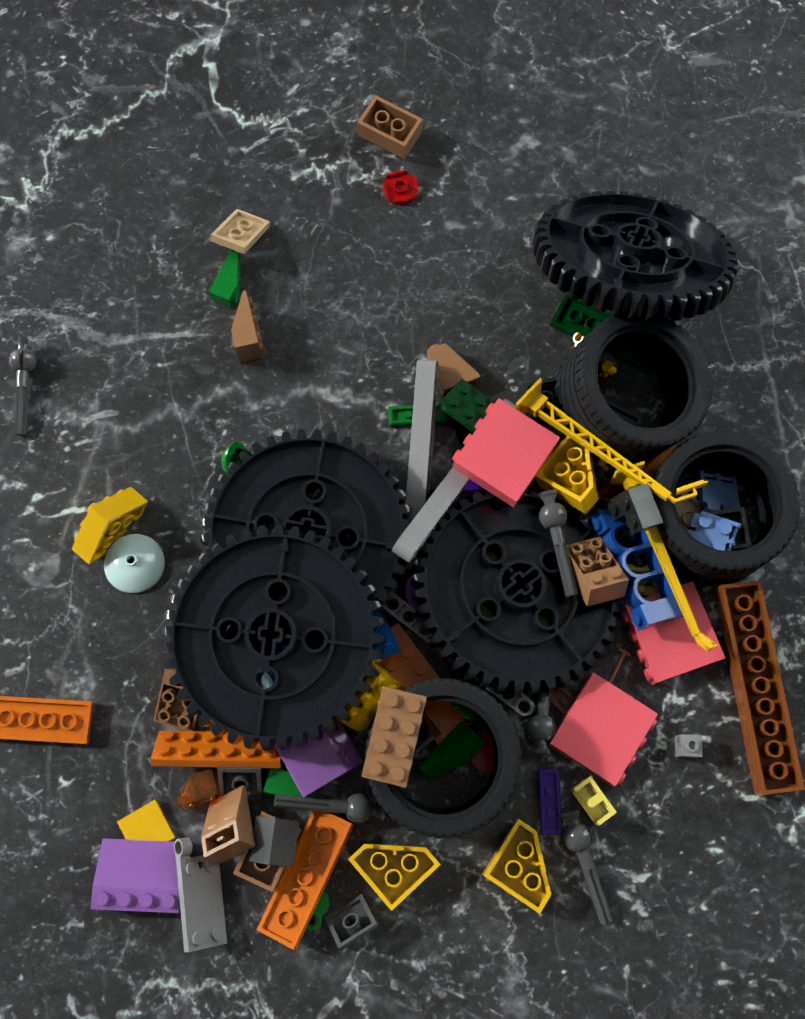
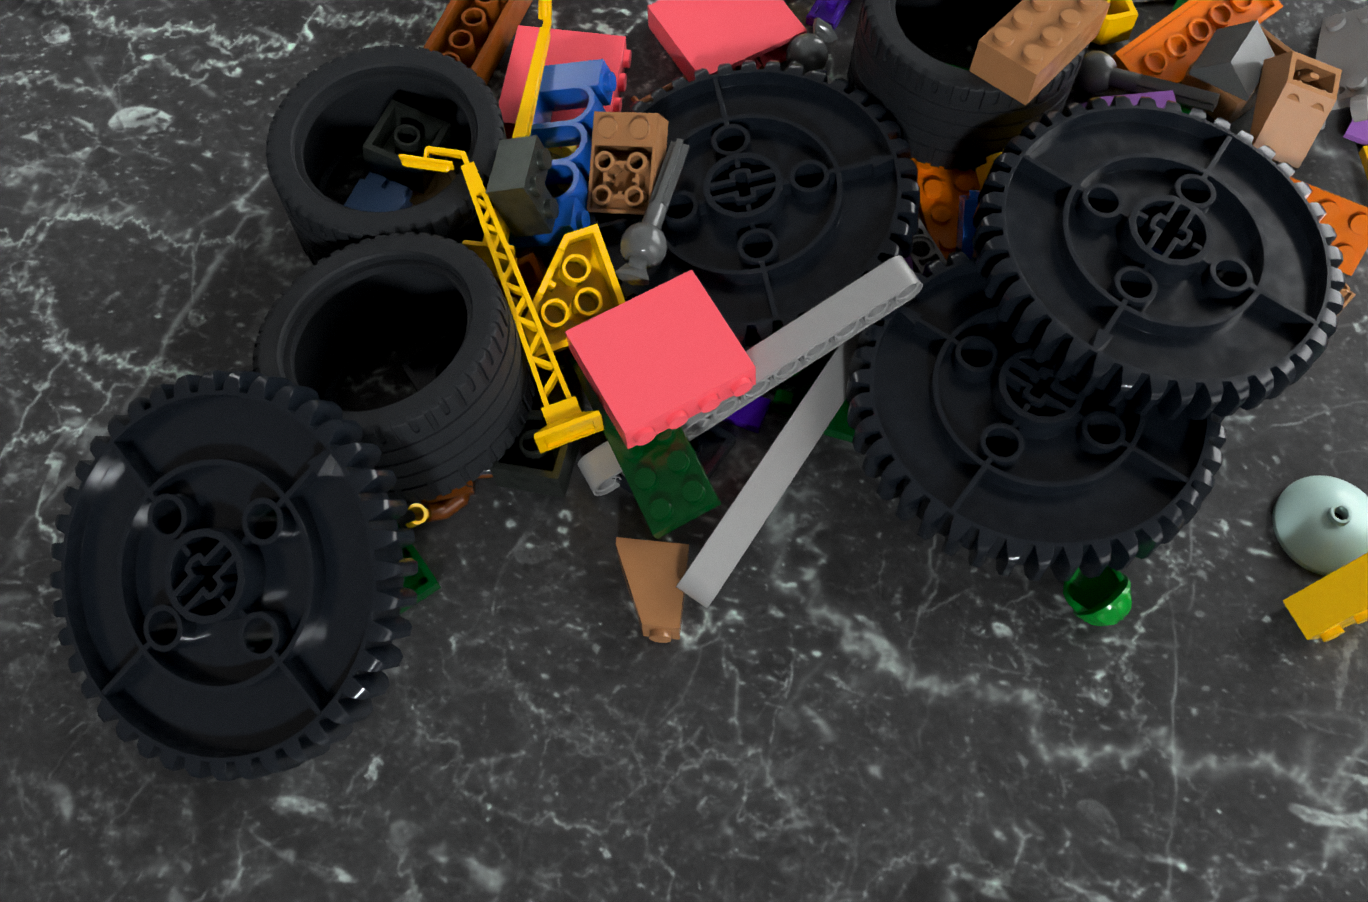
camera: 150 degrees left, 10 degrees down
clear orange slope [175,769,220,809] -> none
medium nougat slope [231,290,264,363] -> none
green tile [388,403,447,427] -> none
medium blue plate [687,511,742,551] -> none

